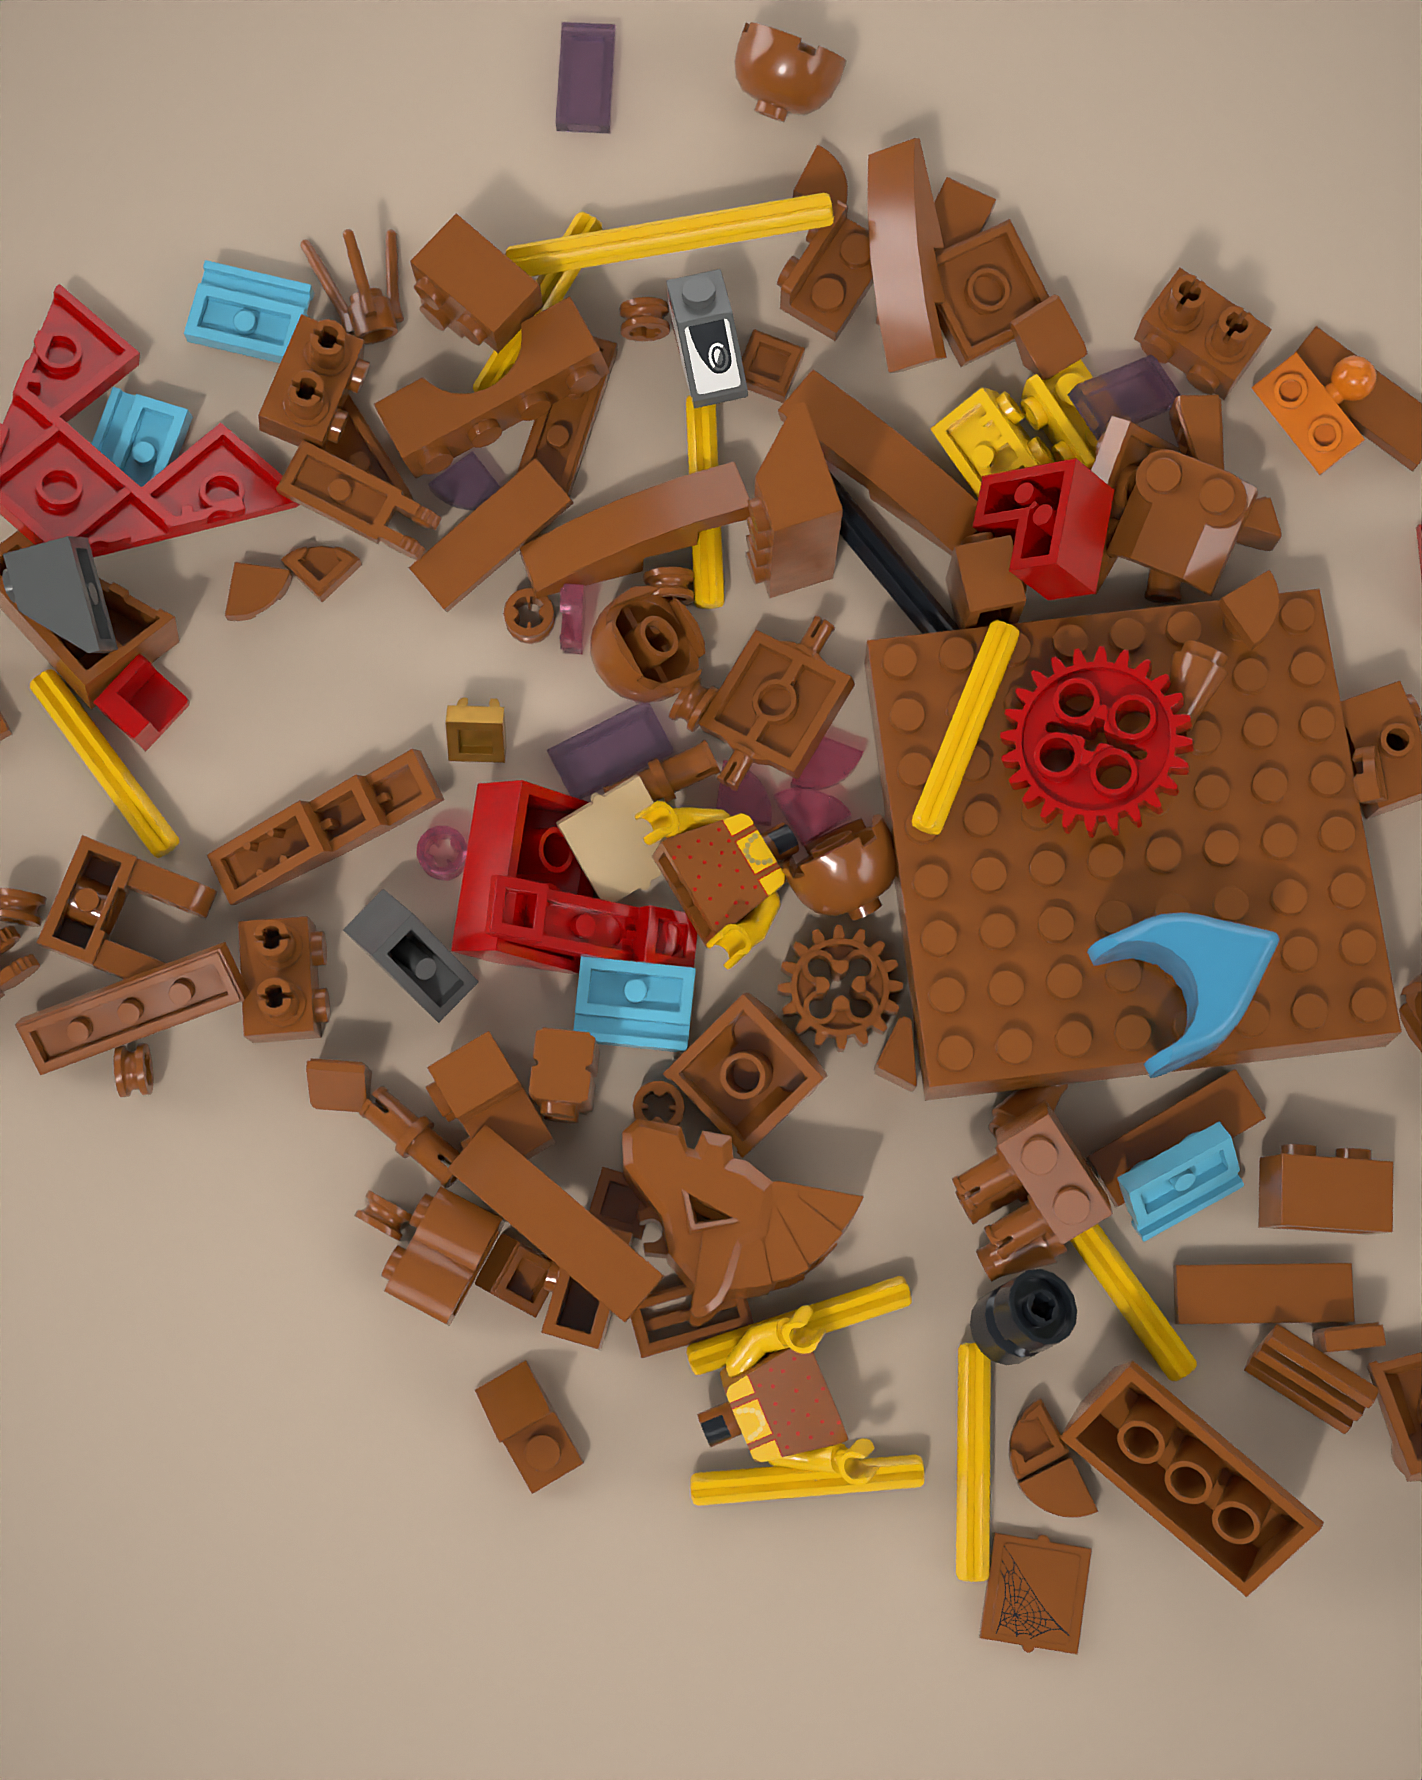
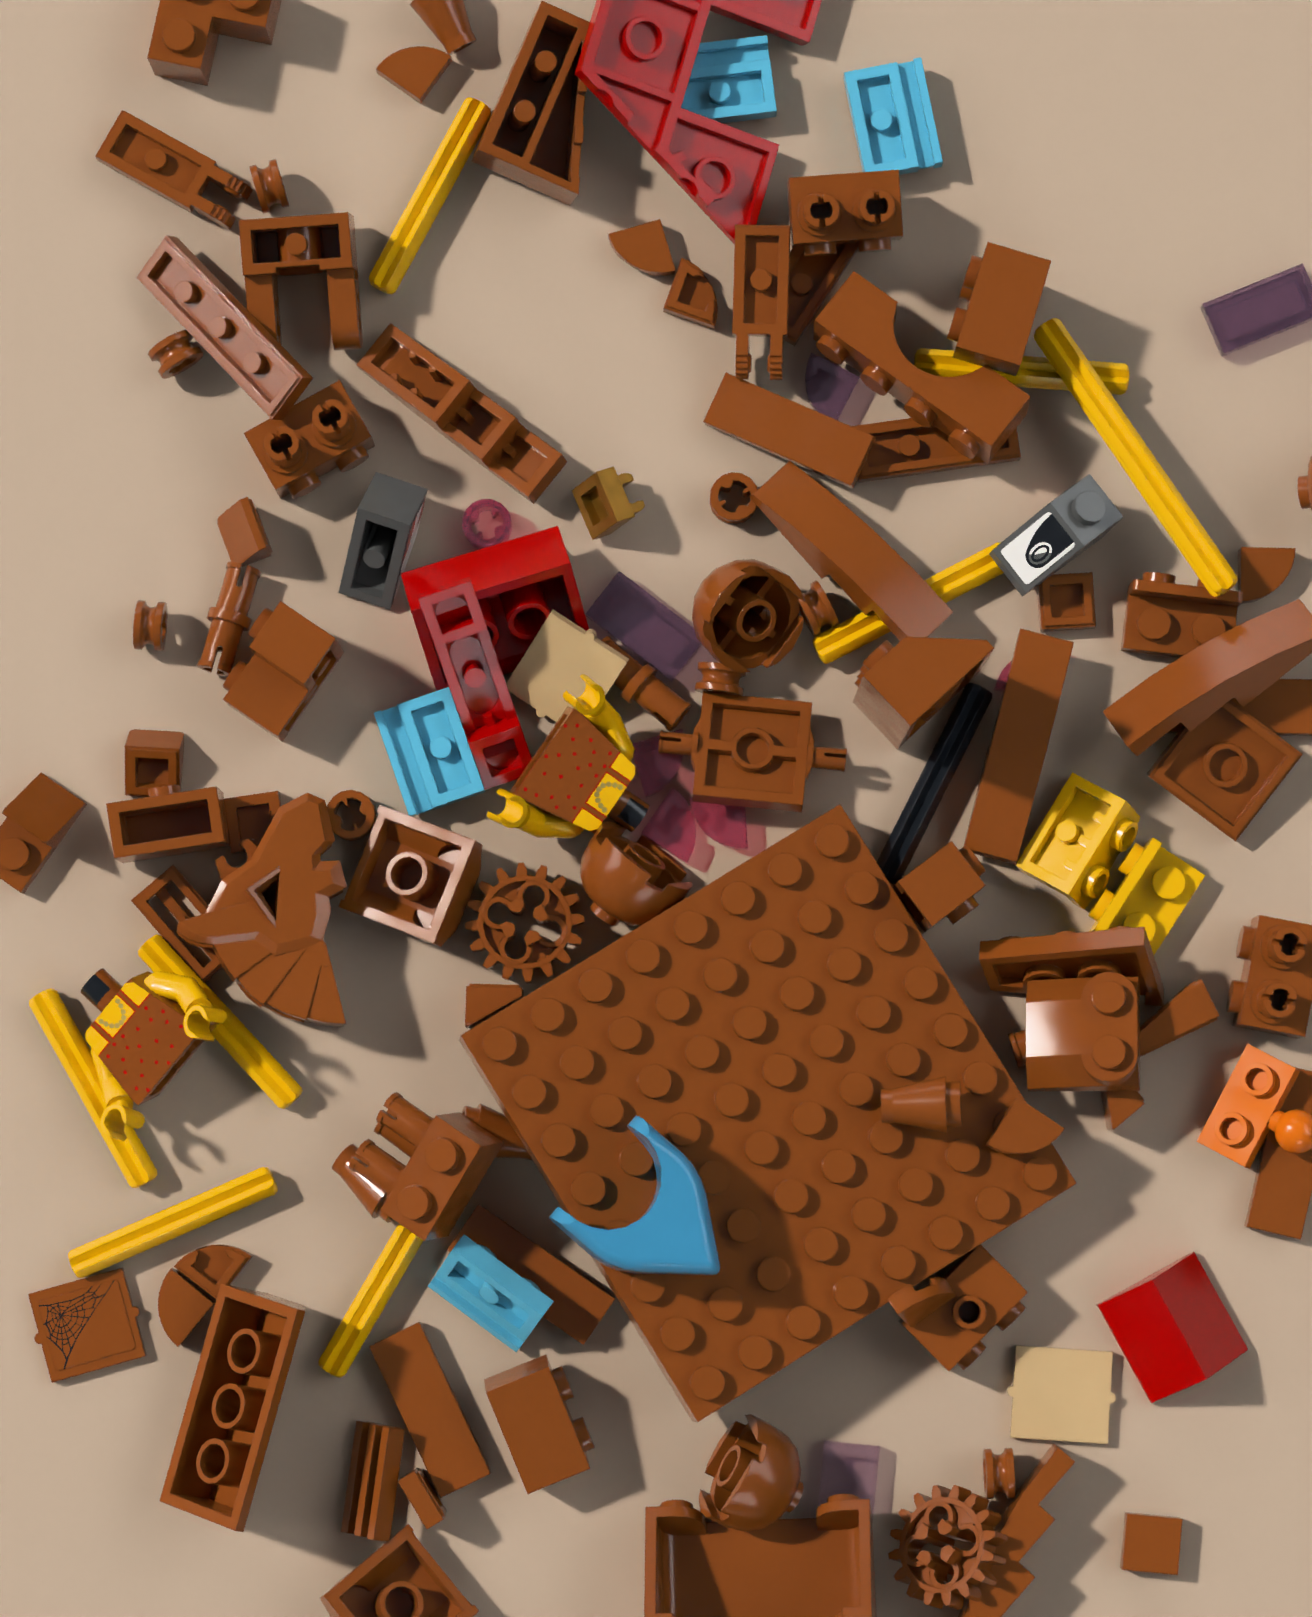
camera: 65 degrees right, 5 degrees up
dark grey slope [2,536,118,653] -> none
red panel [93,653,190,752] -> none
dark orange plant [300,229,404,345] -> none
dark orange brick [381,1186,505,1326] -> none
dark orange slope [447,1124,664,1323] -> none
dark orange brick [529,1027,600,1124] -> none
clear pink tile [560,584,586,655] -> none
dark orange bush [619,297,670,342] -> none
yellow axle [912,620,1020,835] -> none
black wheel [970,1269,1077,1365] -> none
red brick [972,458,1114,601] -> none
red gear [1000,646,1194,838] -> none
dark orange slope [1009,294,1088,380] -> none
tile [1068,354,1181,441] -> none

